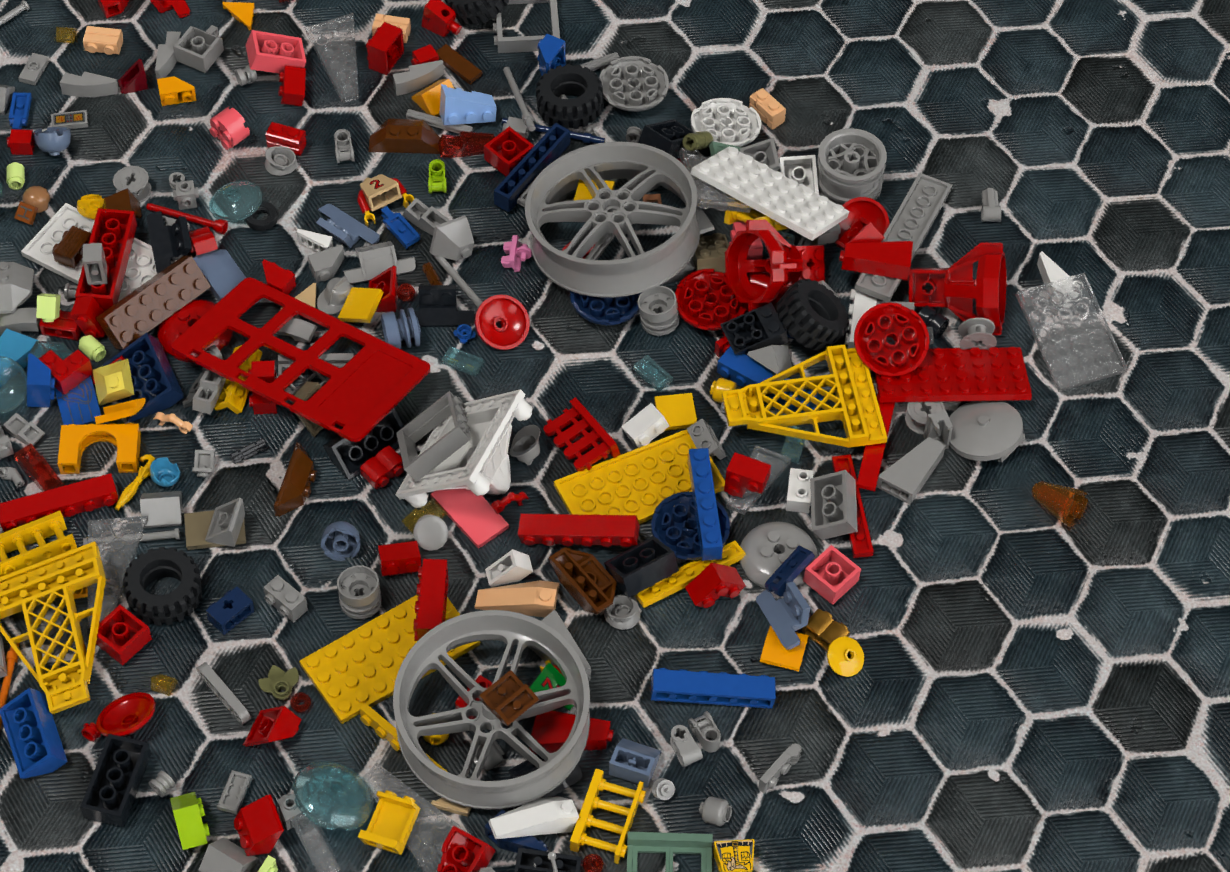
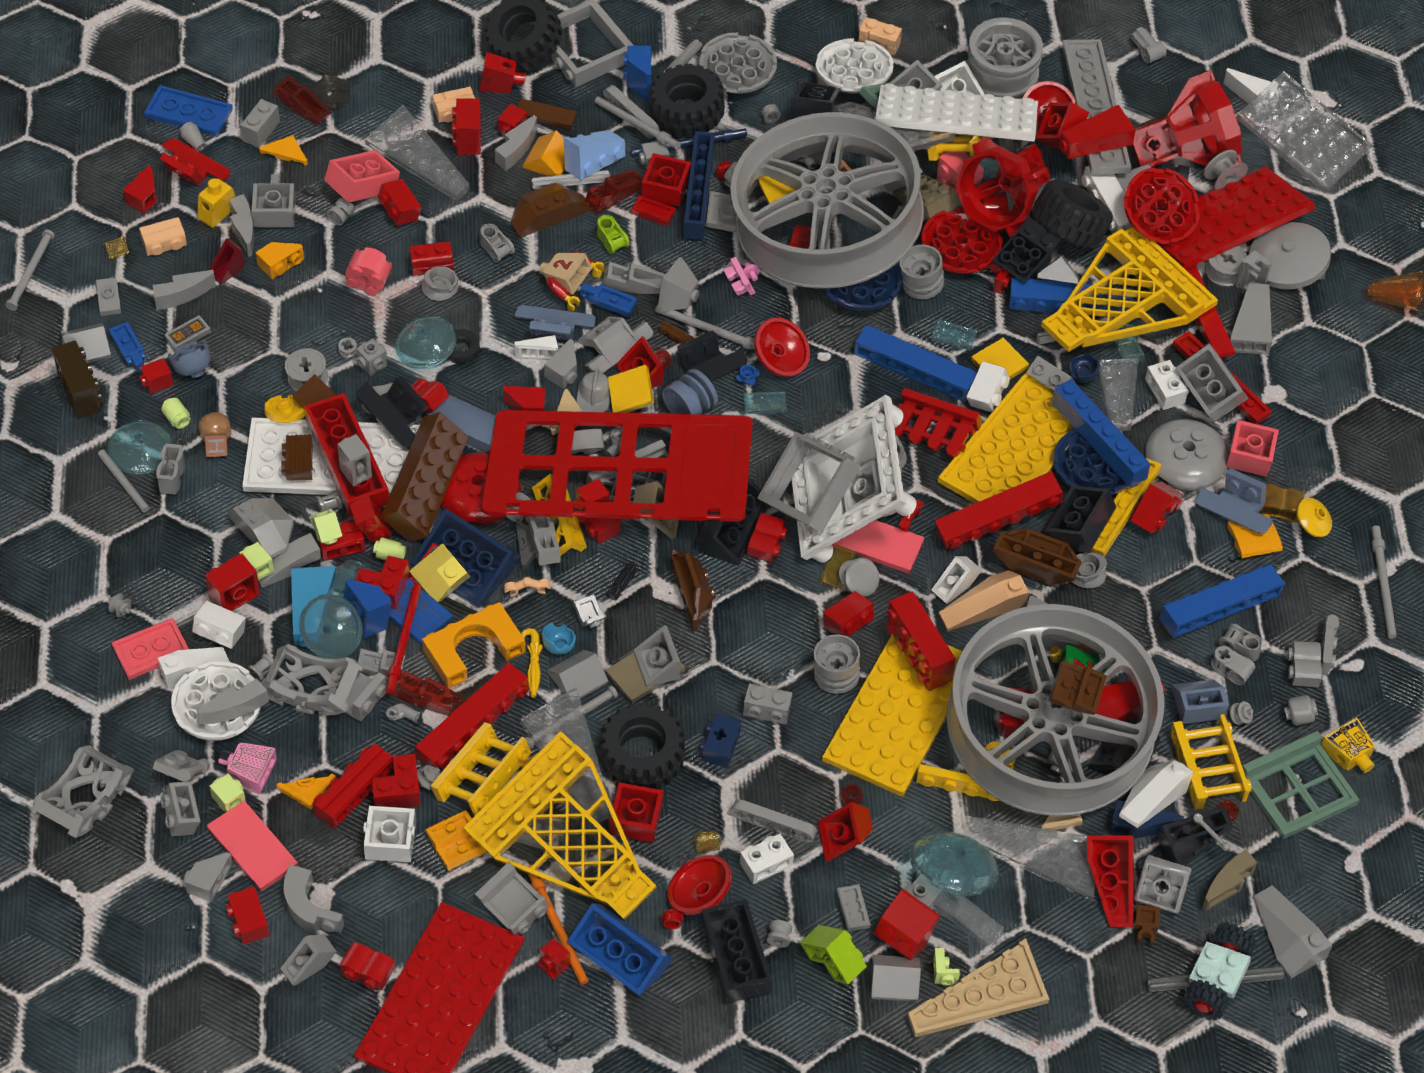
camera: 30 degrees left, 0 degrees up
light orange slope [95,398,146,424] -> none
red piece [146,203,228,235] -> none
olive plate [258,665,299,700] -> none
sand blue cylinder [321,521,361,561] -> none
yellow panel [358,790,421,855] -> none
olive piece [683,131,713,151] -> none
yellow head [710,378,737,403] -> none
red brick [724,452,771,498] -> none
dark blue plate [765,545,815,597] -> none
none -> yellow torso [198,179,236,228]
none -> red bar [386,584,422,694]
none -> light grey beam [603,85,660,139]
none -> red tile [631,195,676,226]
none -> white brick [740,834,794,885]
none -> blue brick [854,325,977,402]
none -> dark blue hair [1069,353,1100,384]
none -> light grey brick [1287,641,1322,687]
none -> light grey bar [1372,526,1397,639]

